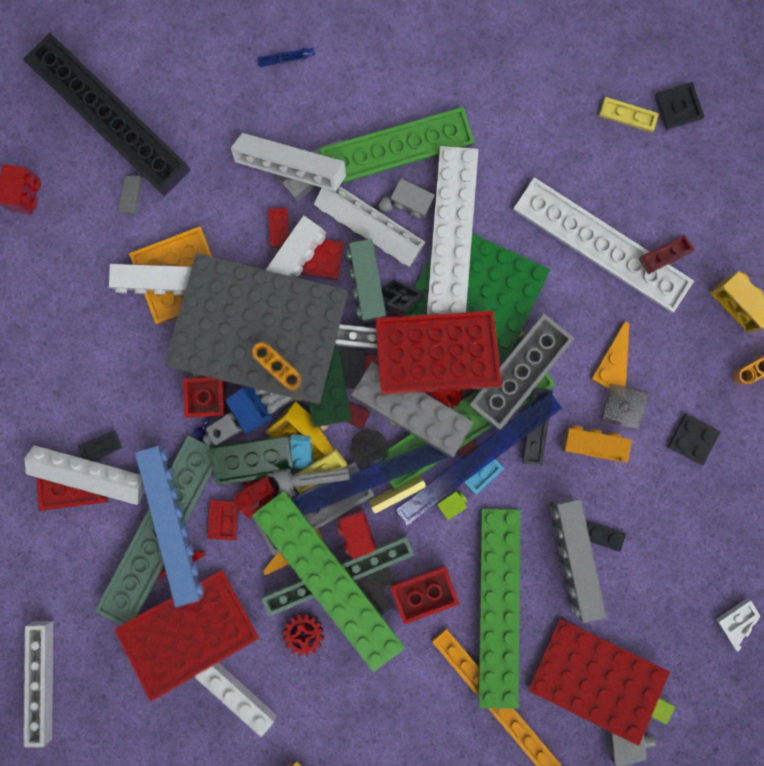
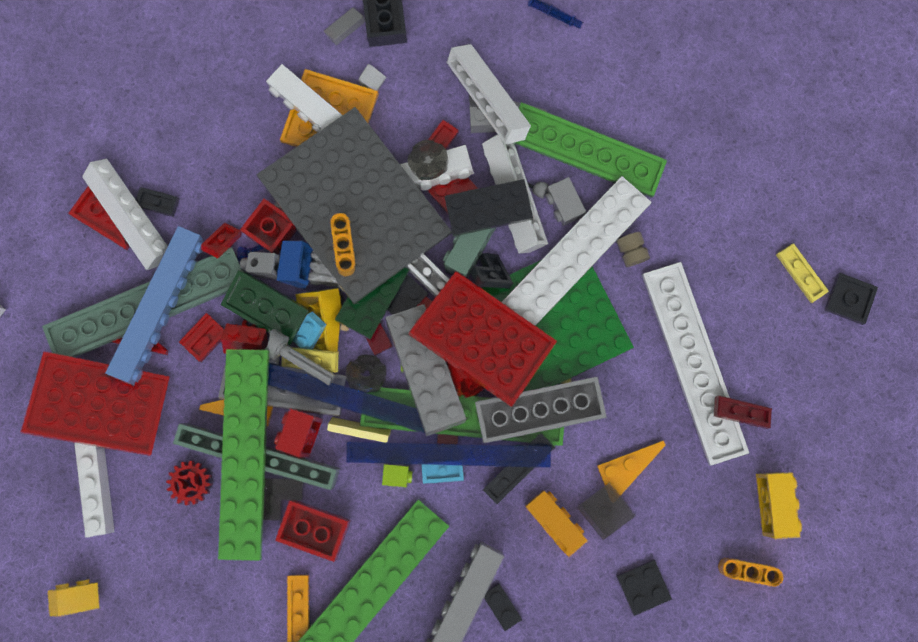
camera: 45 degrees right, 5 degrees down
none -> red plate [201,223,241,258]
none -> light grey slope [359,64,386,91]
none -> clear smoke plate [408,140,449,181]
none -> black plate [444,179,533,237]
none -> dark tan wheel [616,232,650,267]

